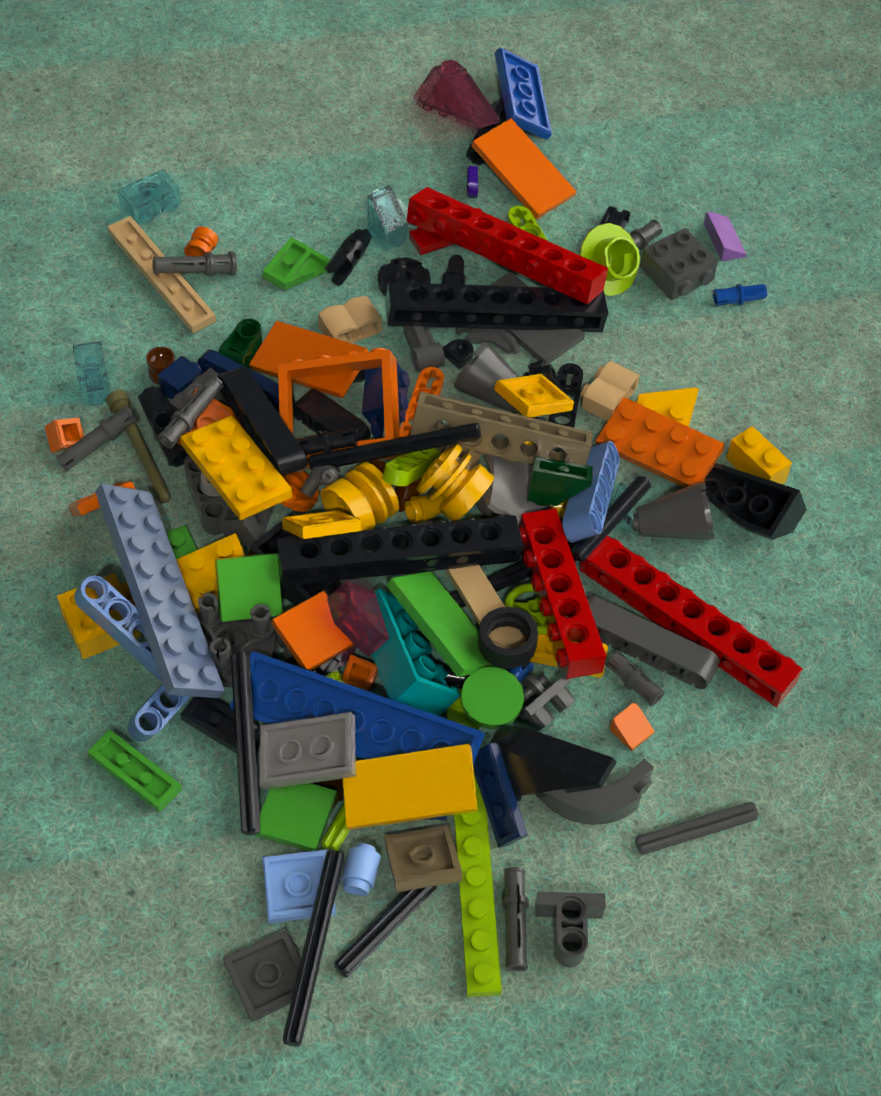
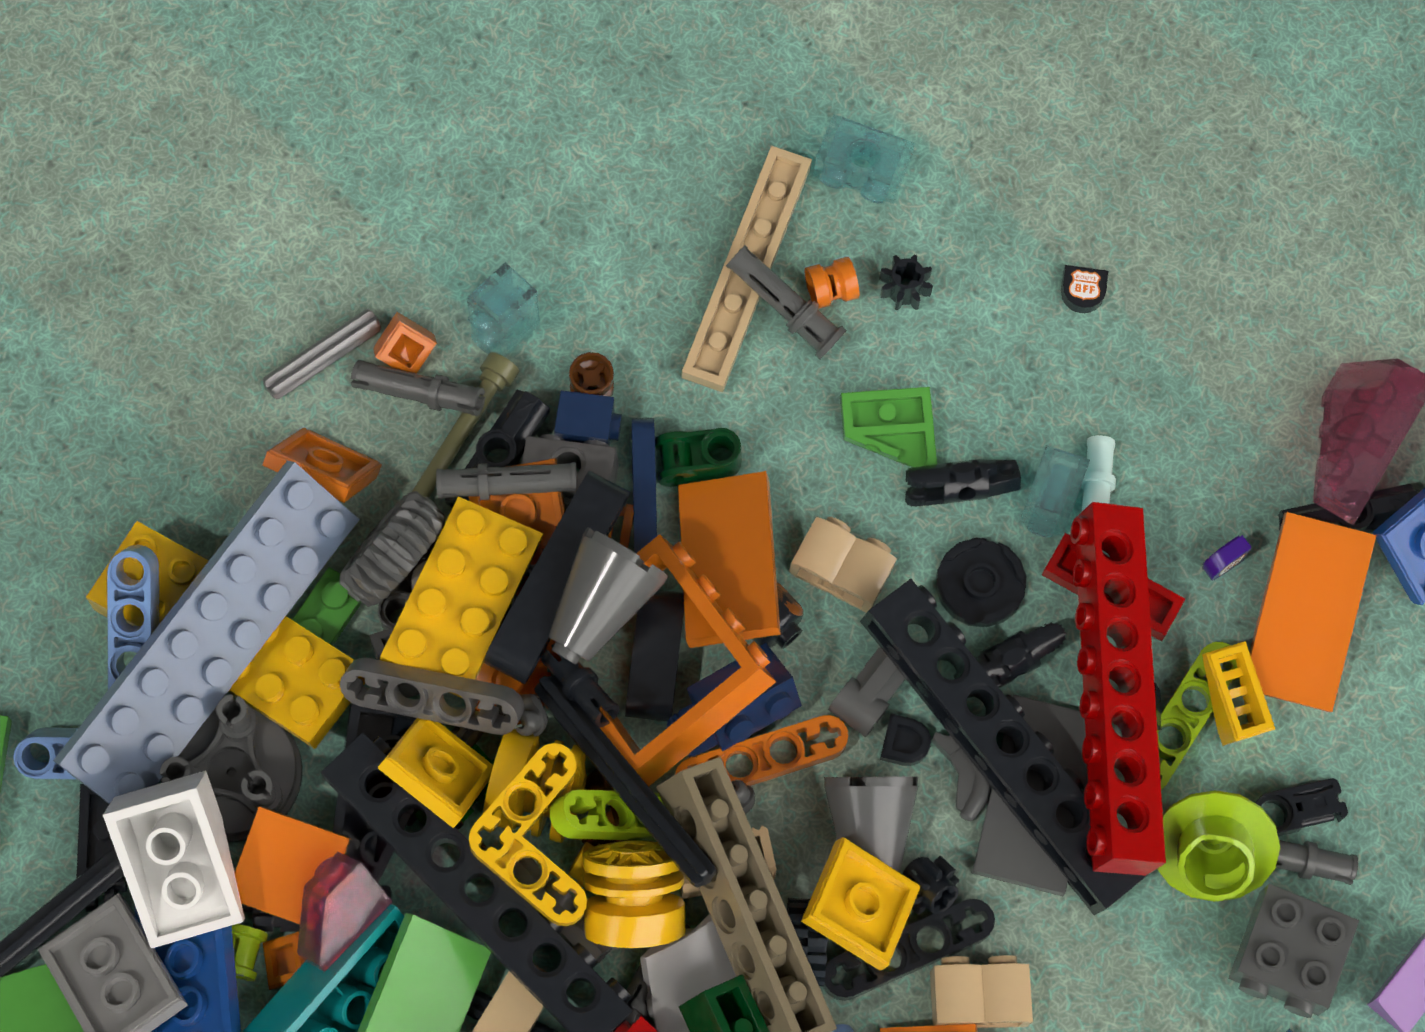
camera: 55 degrees right, 15 degrees up
bright green tile [215,553,282,622] -> none
none -> white slope [103,770,245,948]
none -> flat silver axle [263,309,381,399]
none -> dark grey gear [340,491,445,607]
none -> flat silver beam [340,658,524,734]
none -> yellow beam [469,743,587,926]
none -> dark grey cone [548,527,668,665]
none -> black gear [879,254,933,310]
none -> tile [1061,265,1109,313]
none -> yellow slope [1202,641,1275,746]

